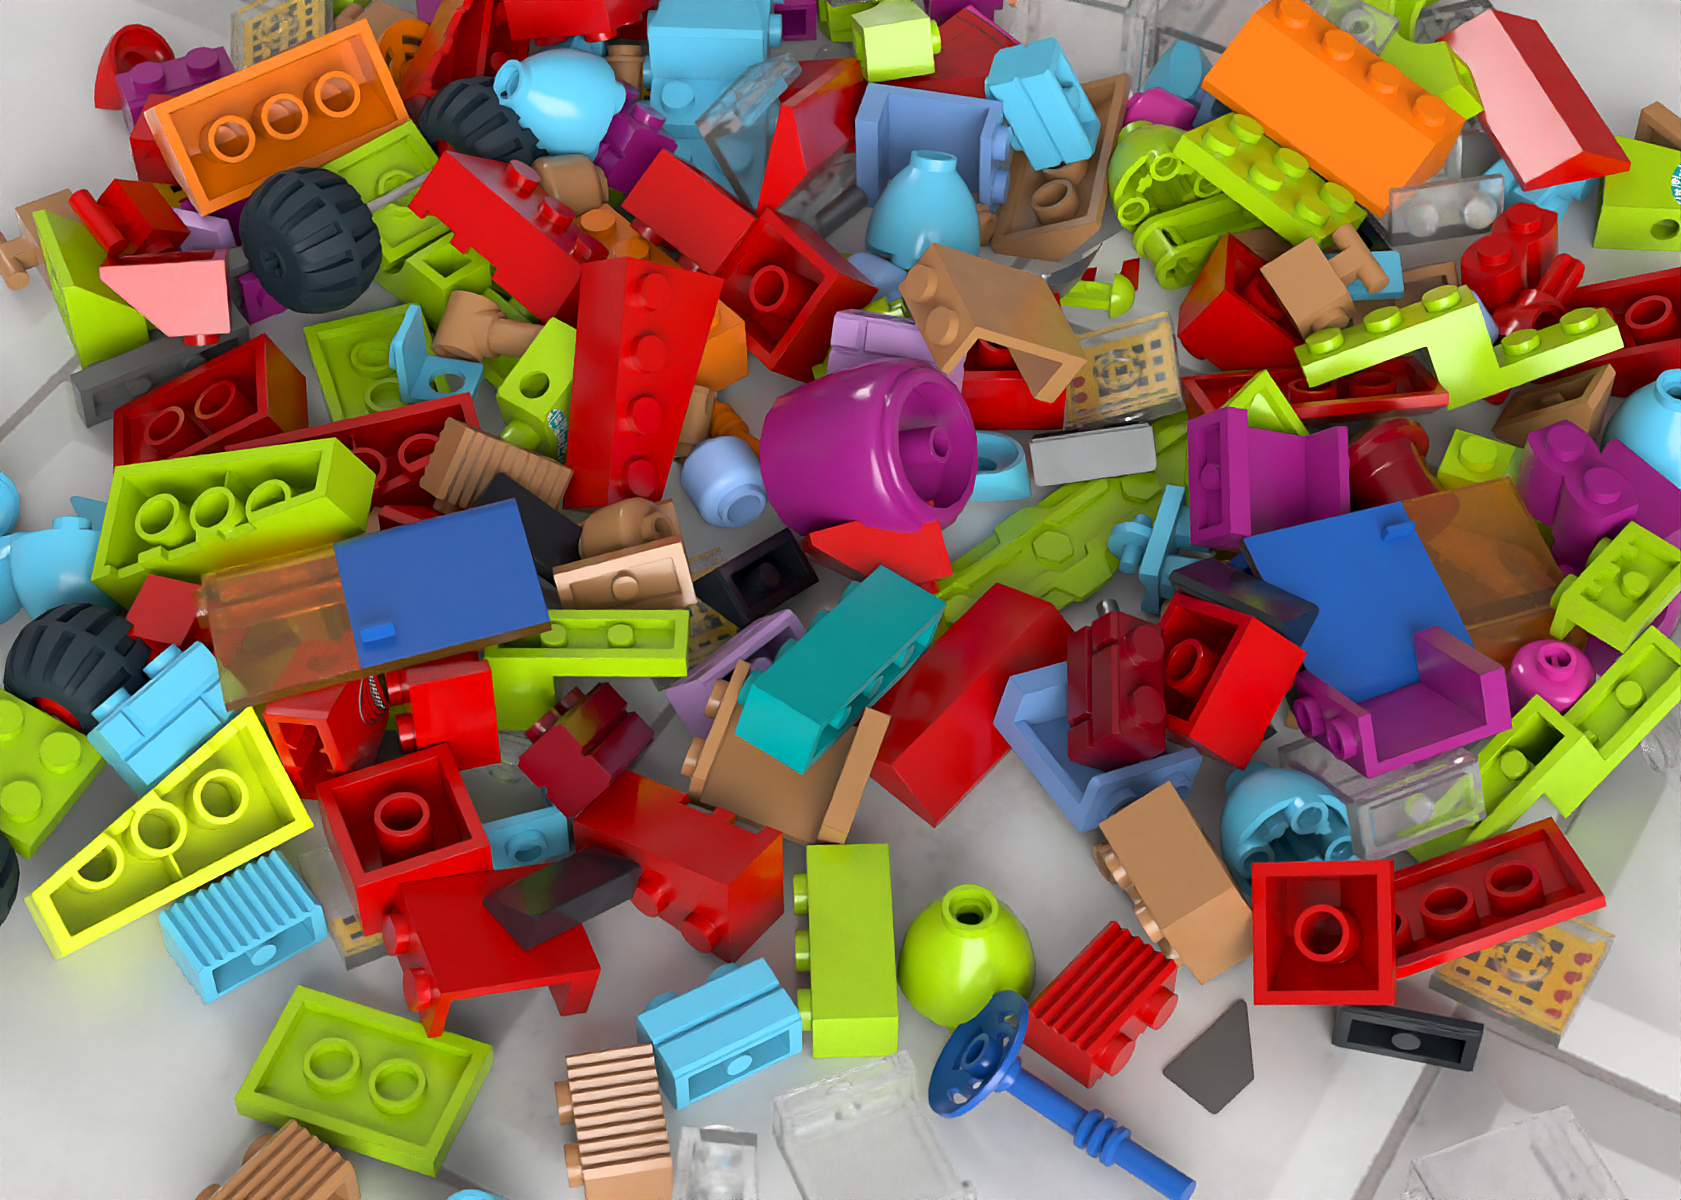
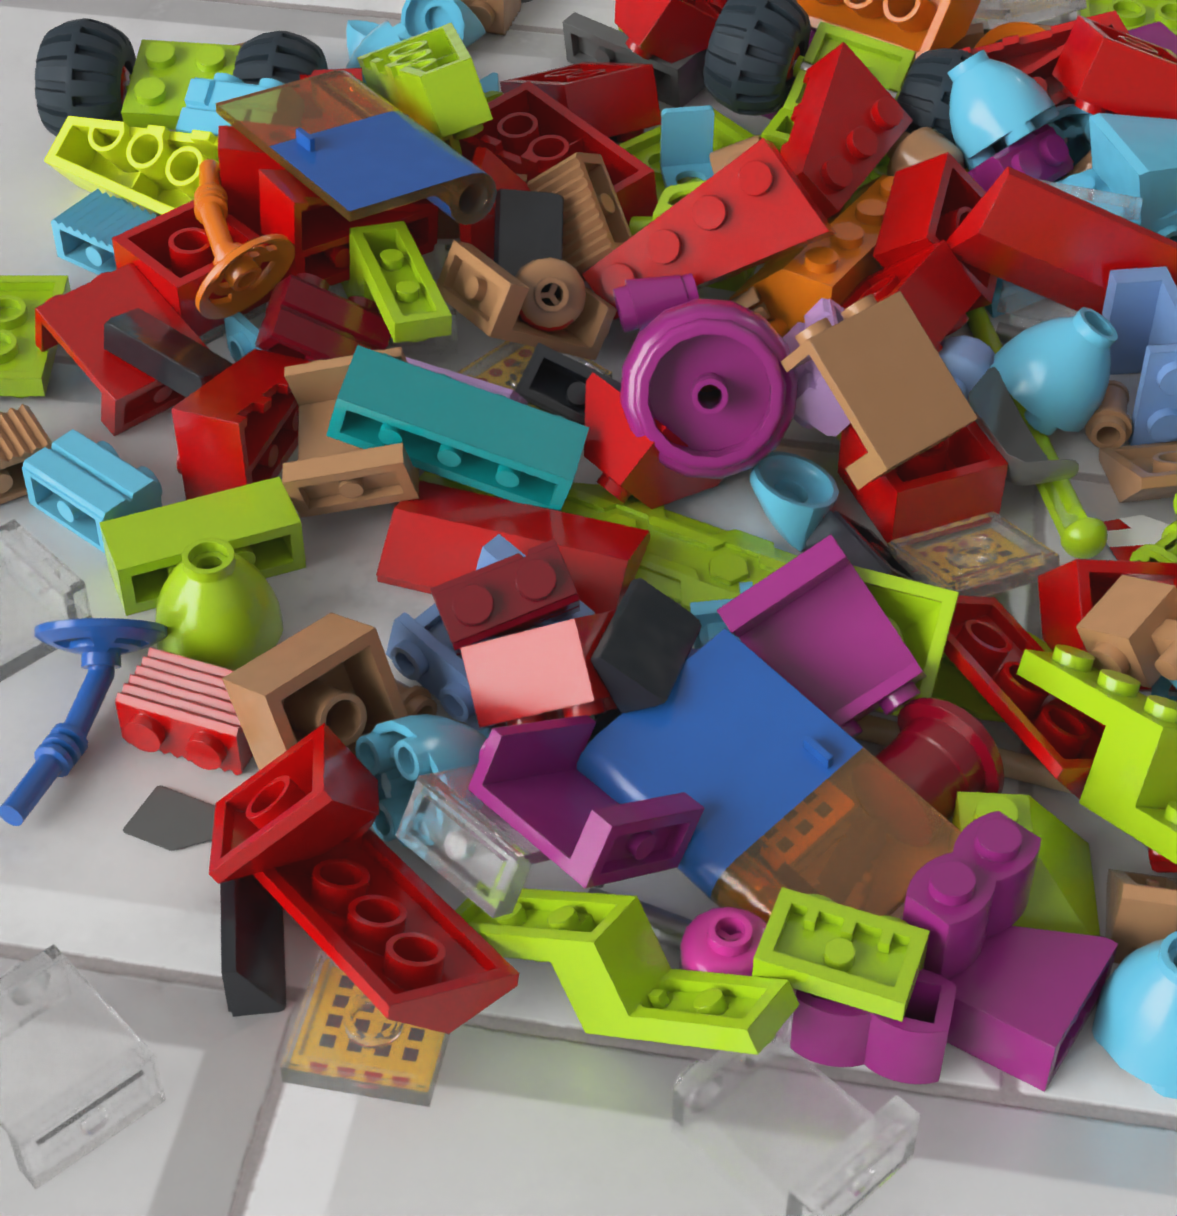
camera: 70 degrees right, 5 degrees down
none -> orange dish [194,159,295,320]
none -> magenta cone [613,273,699,333]

